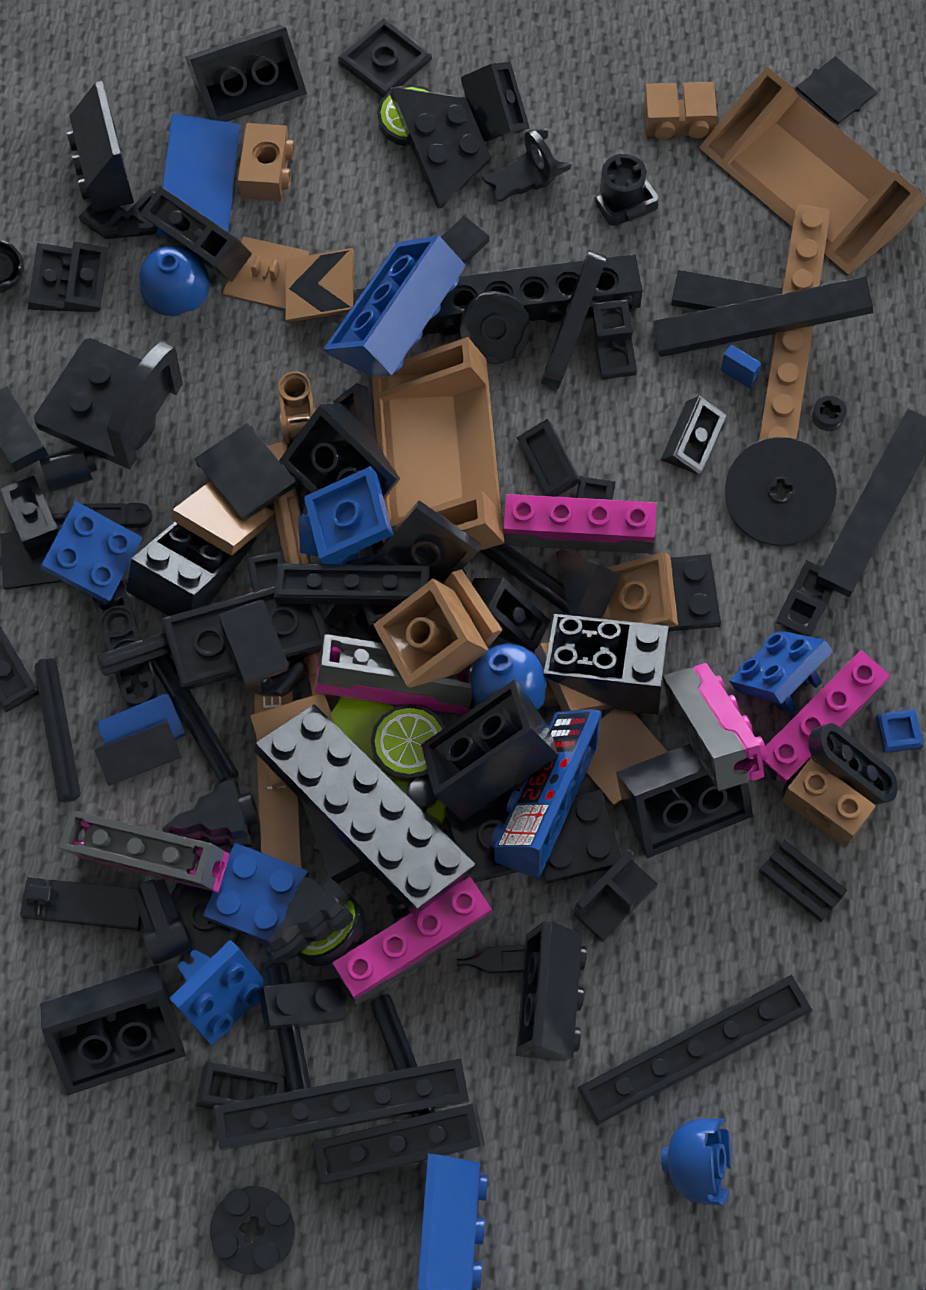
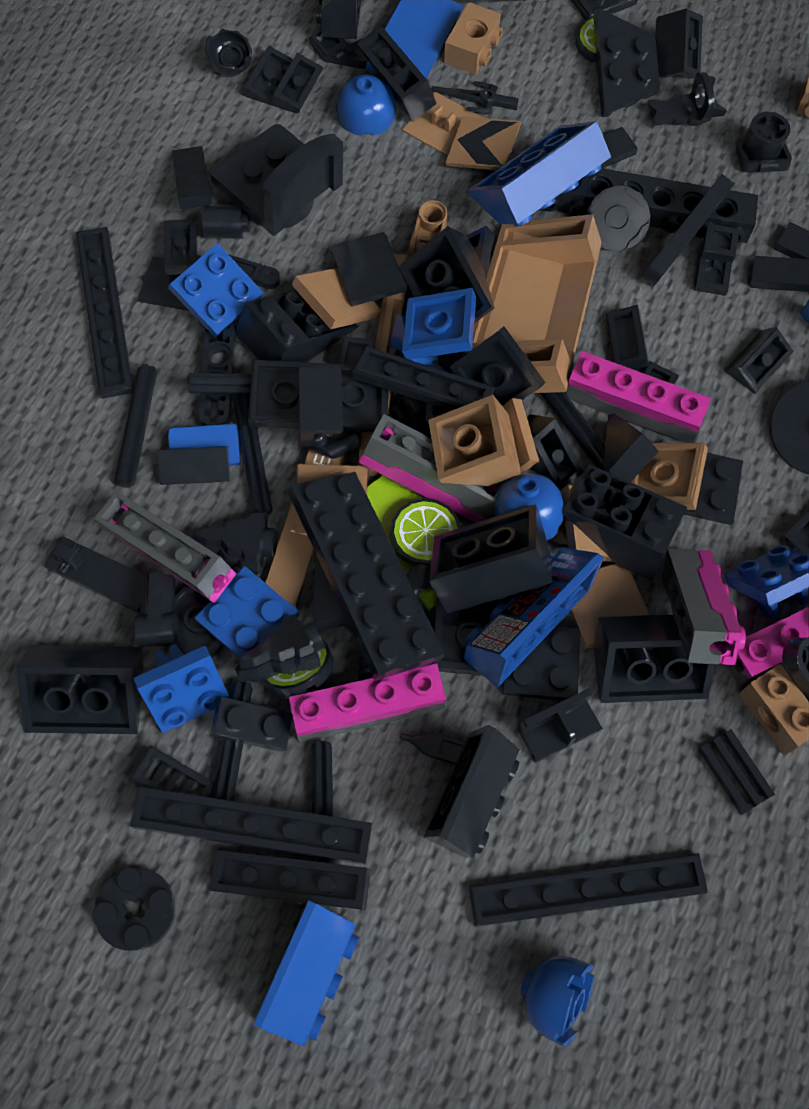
camera: 15 degrees right, 0 degrees up
none -> black piece [431,81,519,114]

